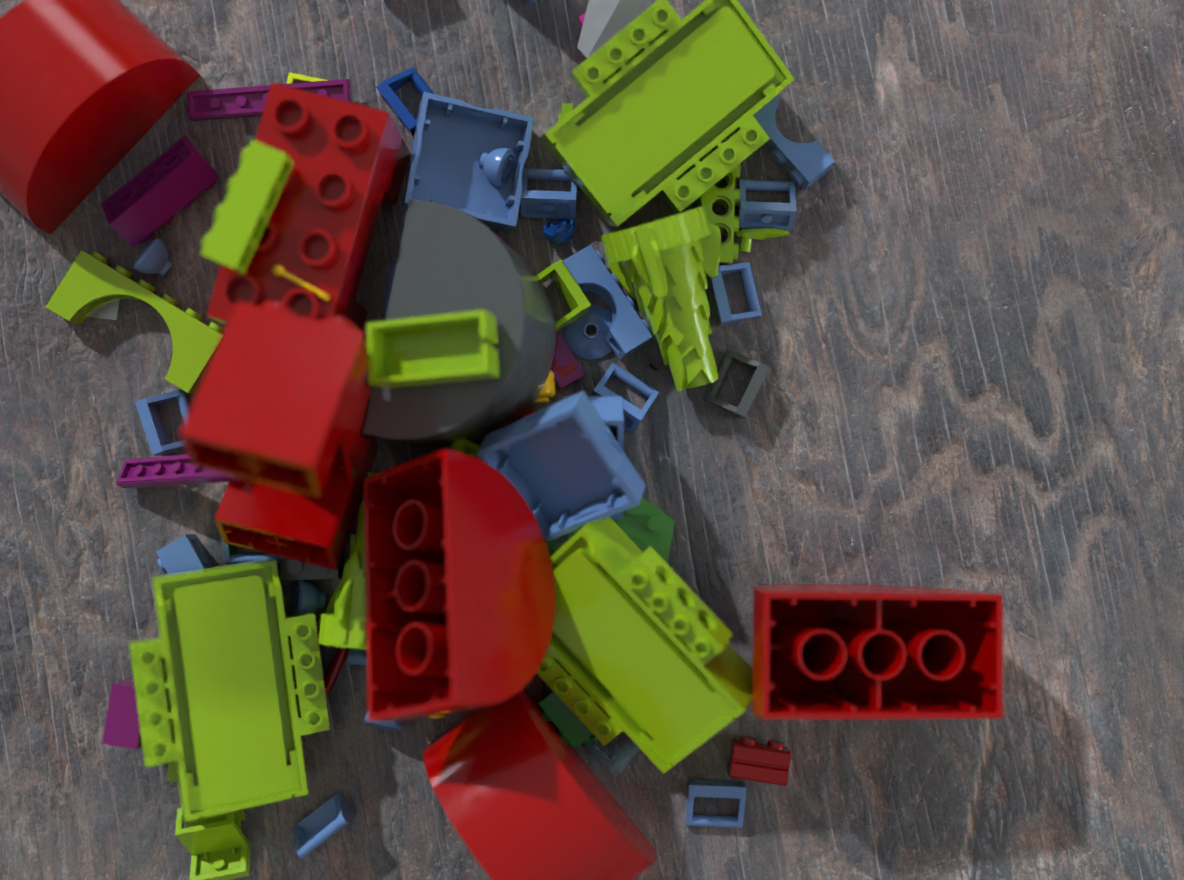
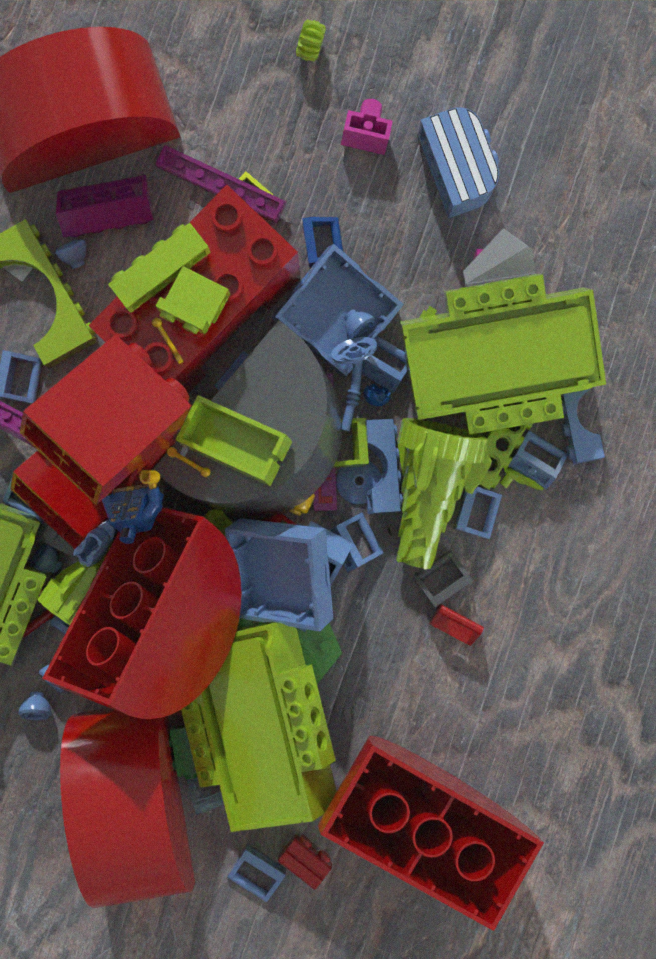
camera: 25 degrees right, 0 degrees up
none -> medium blue brick [18,692,52,720]
none -> medium blue animal [73,520,119,567]
none -> blue torso [102,470,164,544]
none -> lime piece [156,266,230,335]
none -> yellow hinge [167,447,211,477]
none -> medium blue dish [331,337,377,431]
none -> red tile [429,604,484,646]

